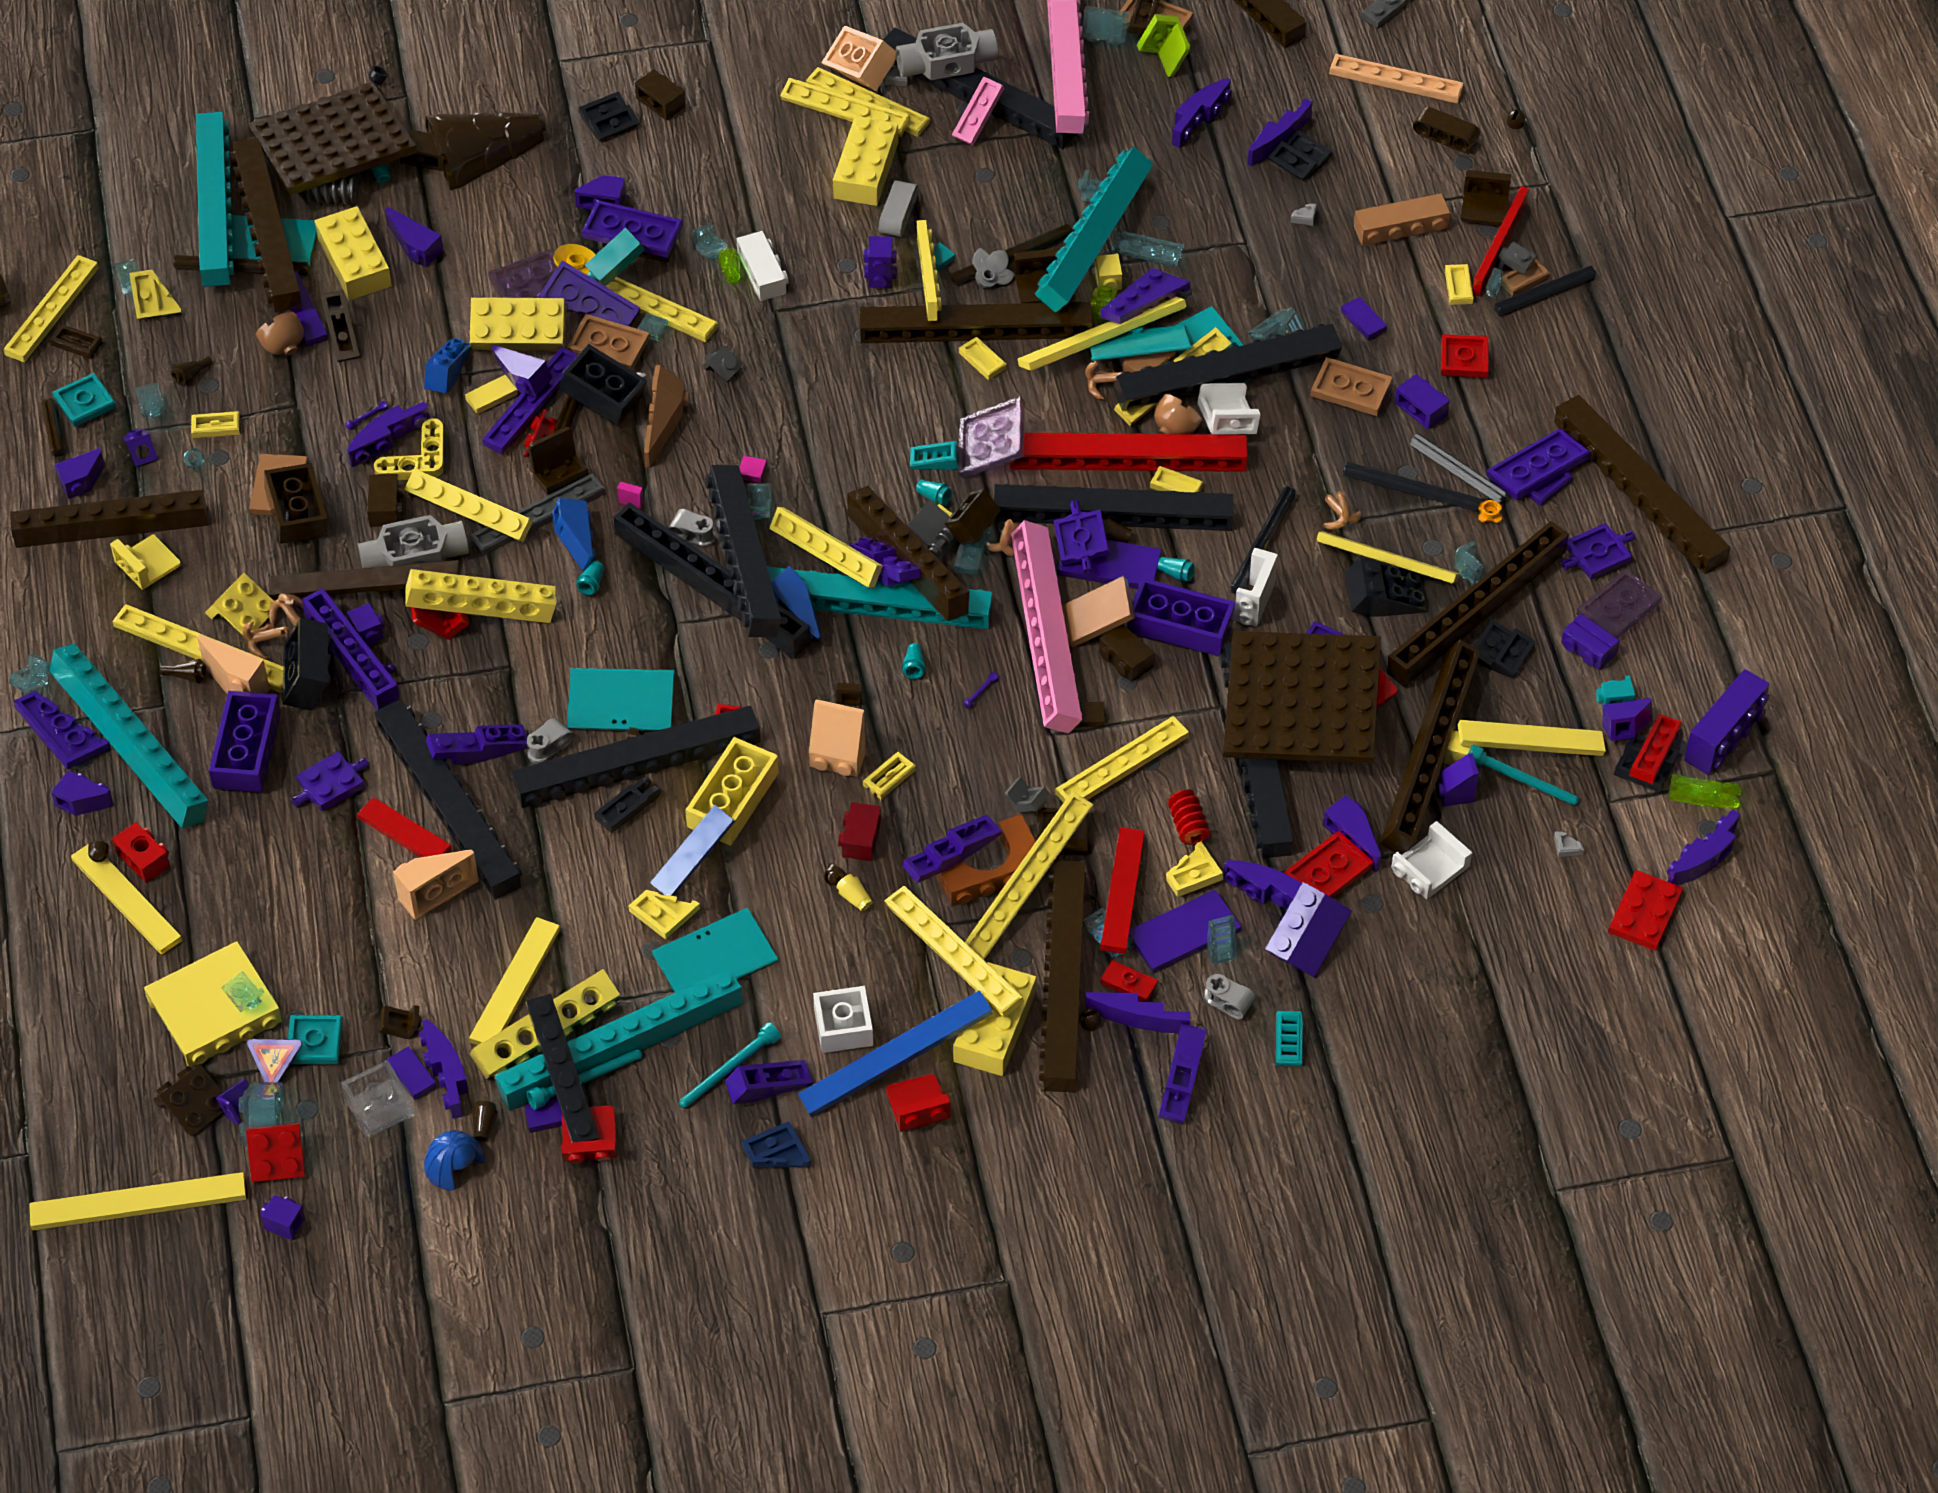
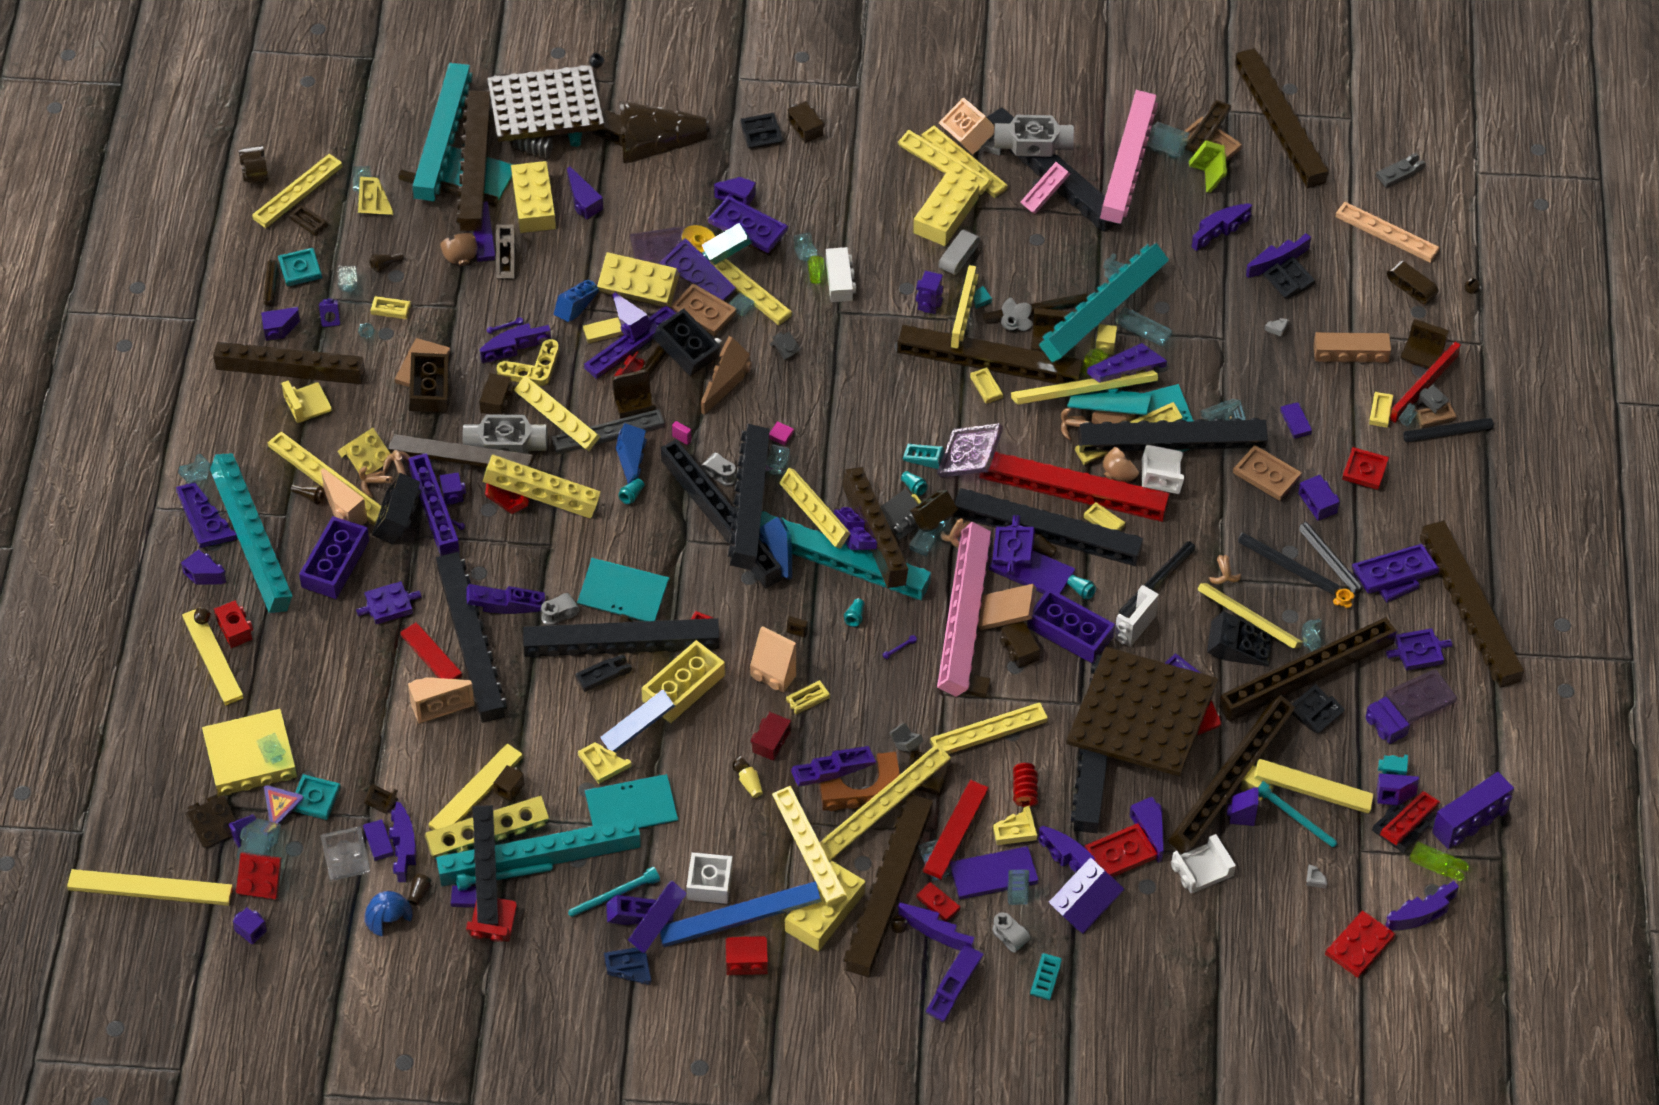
camera: 15 degrees right, 0 degrees up
none -> dark brown brick [493,765,525,802]
none -> dark purple tile [628,880,687,953]

